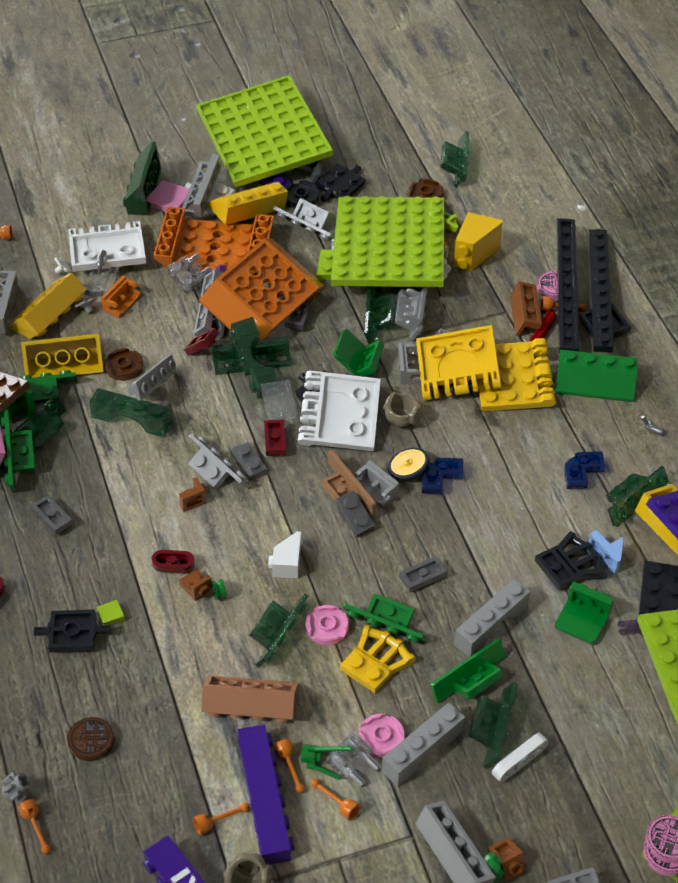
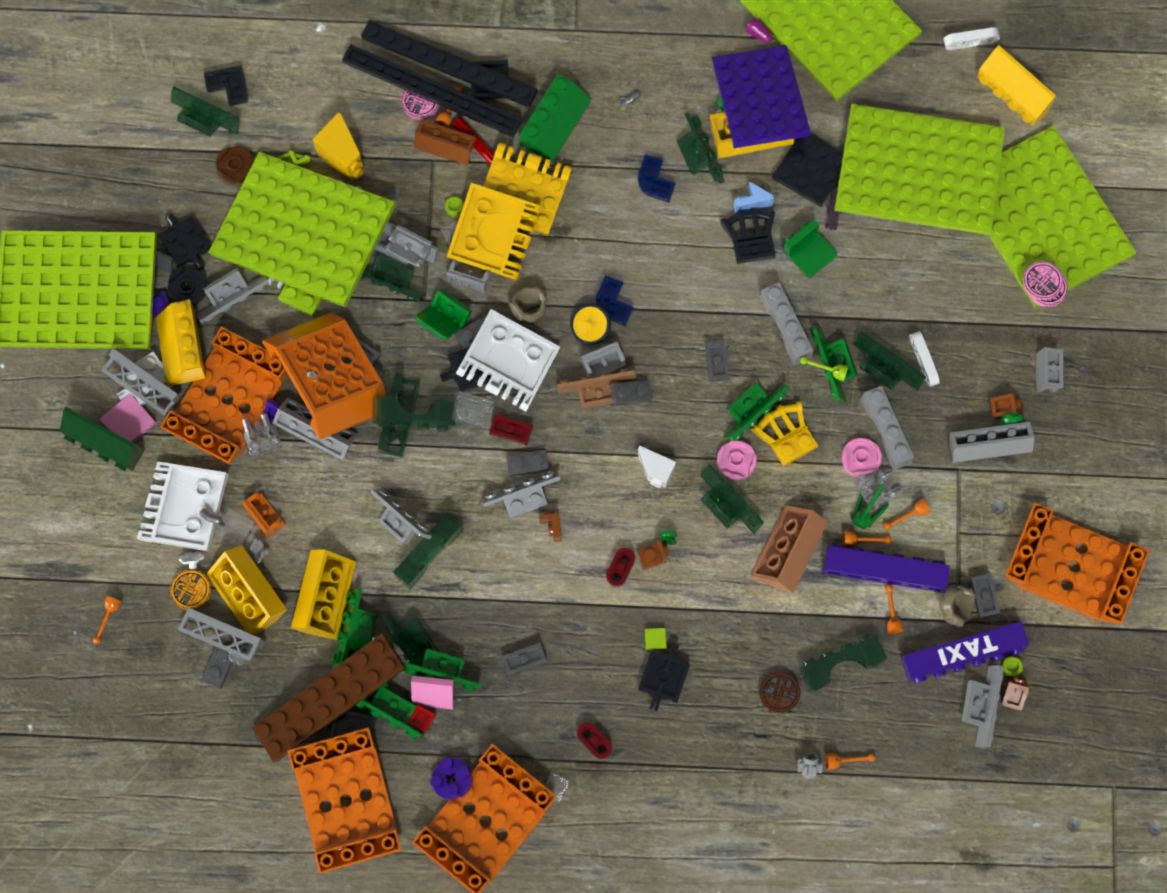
camera: 65 degrees left, 25 degrees up
reddish brown tile [104,348,143,381] -> none
dark red plate [184,328,219,355] -> none
none -> tile [170,570,212,610]
none -> black plate [203,65,248,106]
none -> lime hinge [800,357,848,381]
none -> clear green arch [800,635,887,693]

